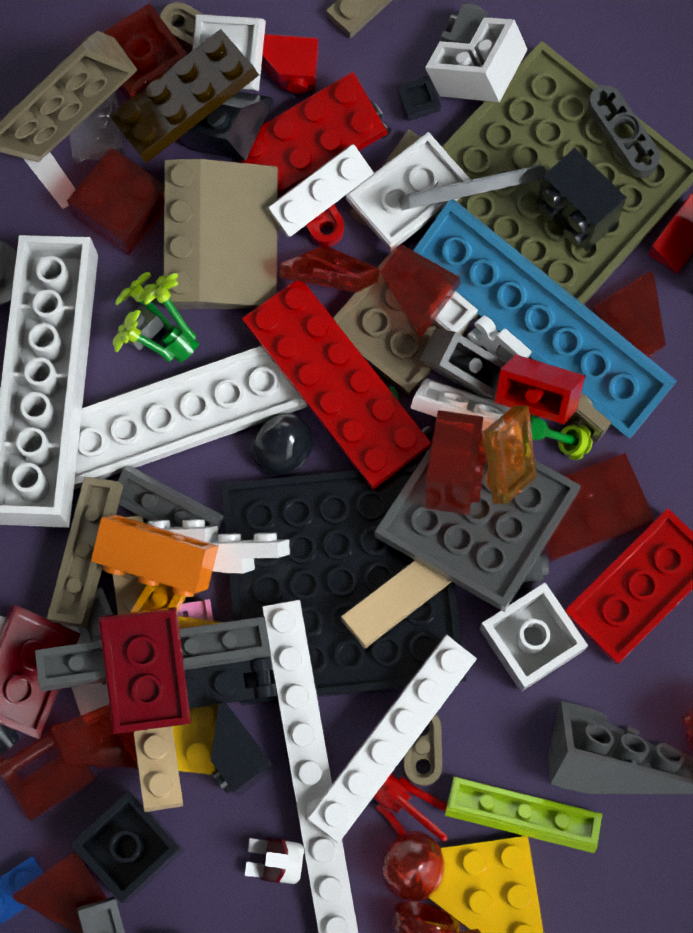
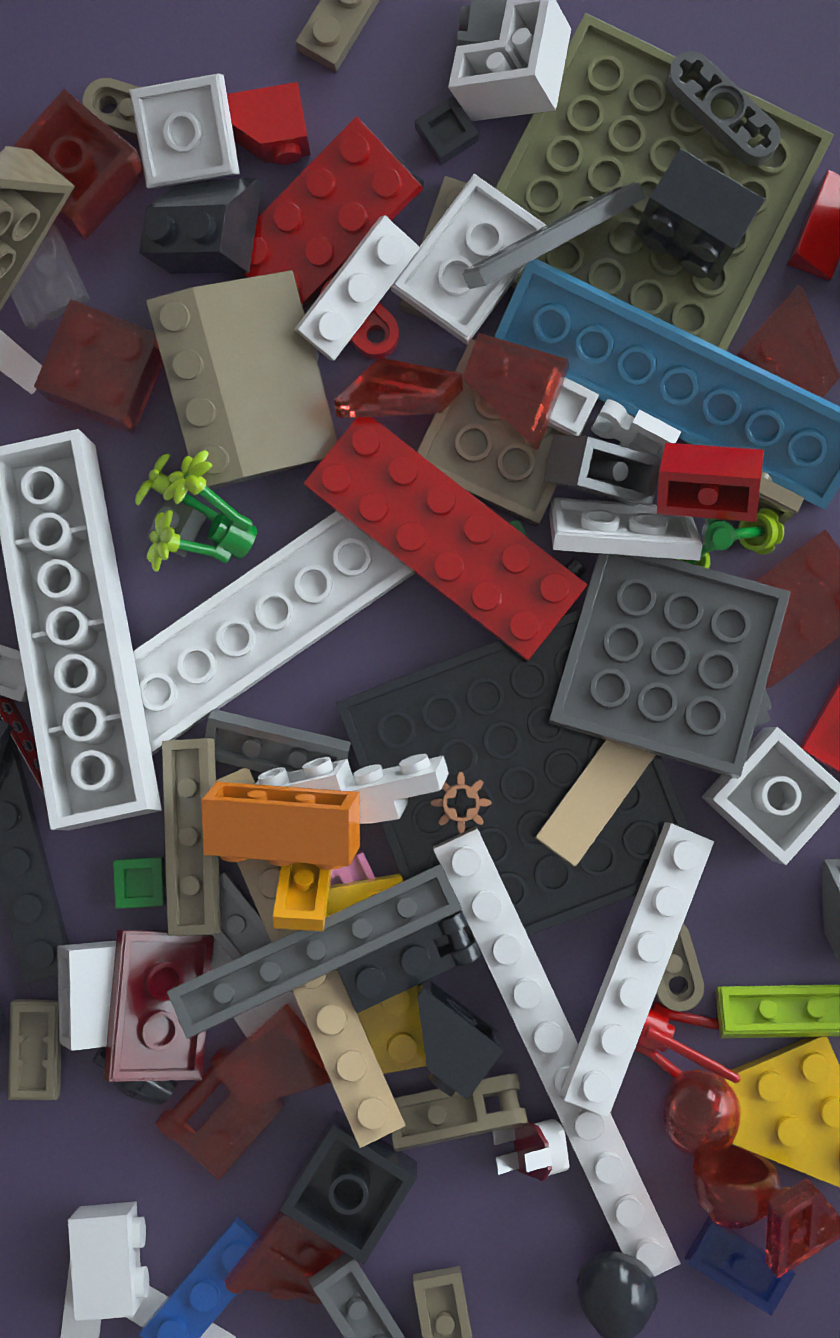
camera: 20 degrees left, 10 degrees up
dark red tile [98,607,191,734] -> none
dark brown plate [109,29,259,163] -> none
black hat [251,413,313,476] -> none
clear red brick [425,410,489,515] -> none
clear orange plate [482,405,537,504] -> none
none -> green plate [113,856,167,909]
none -> dark tan plate [391,1074,528,1152]
none -> nougat gear [431,772,492,833]

